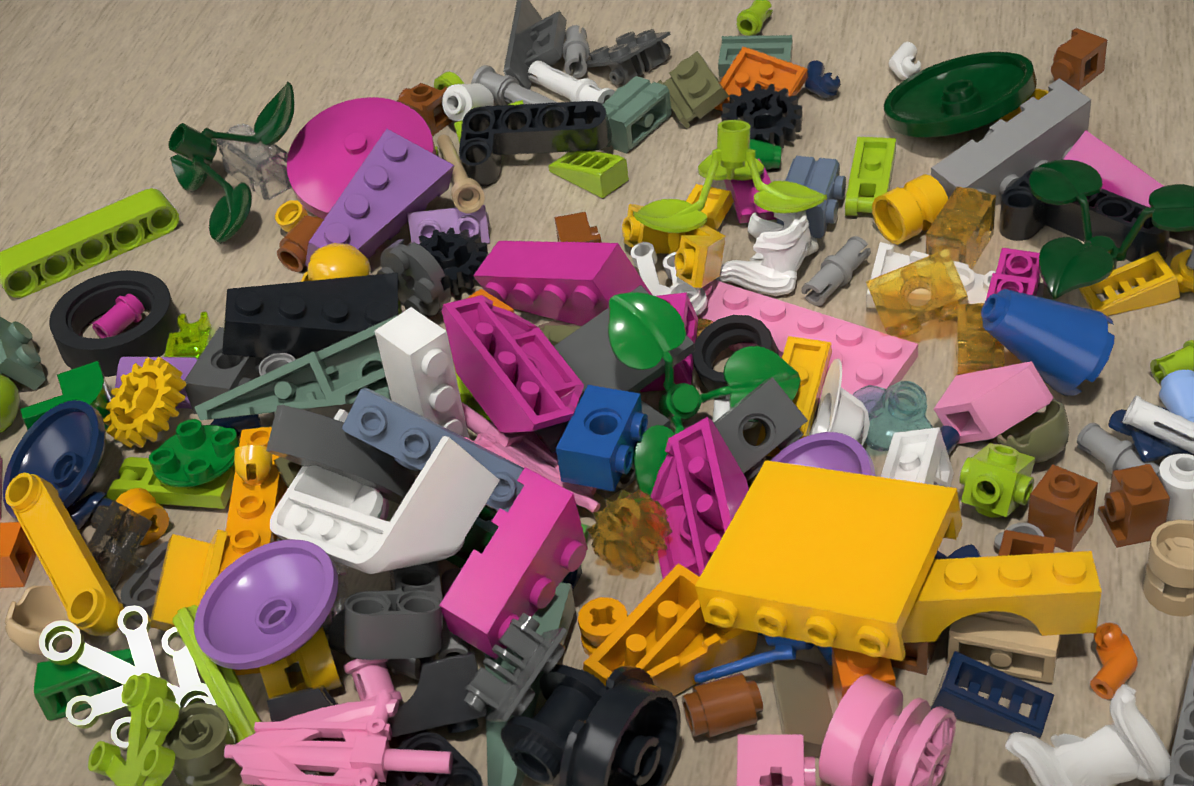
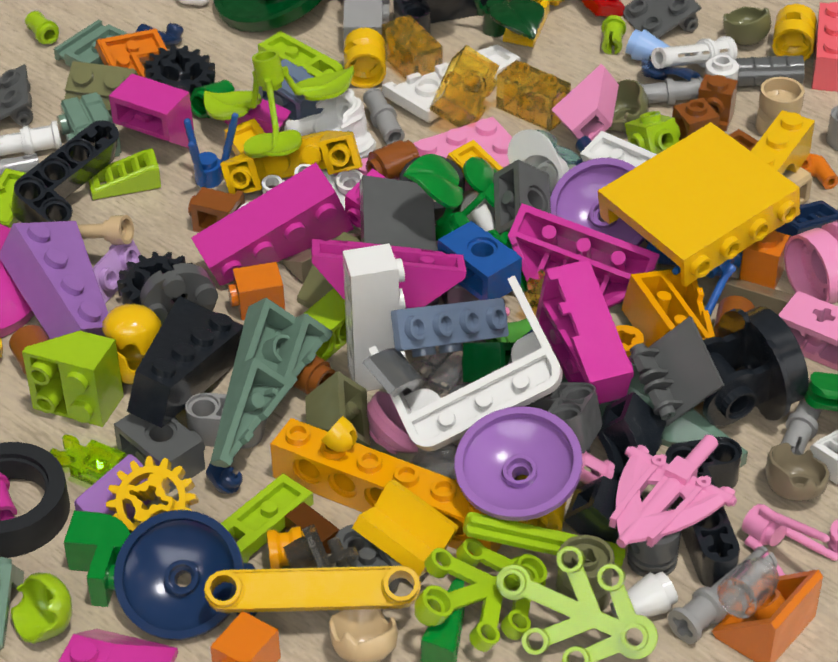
camera: 65 degrees left, 0 degrees up
green dish [149,419,240,487] -> none
blue cone [981,289,1115,396] -> none
dark pink slope [986,248,1041,300] -> none
none -> lime slope [22,331,124,427]
none -> dark pink slope [109,73,194,148]
none -> blue plant [184,113,239,188]
none -> reddish brown piece [285,502,340,560]
none -> dark orange brick [366,140,420,179]

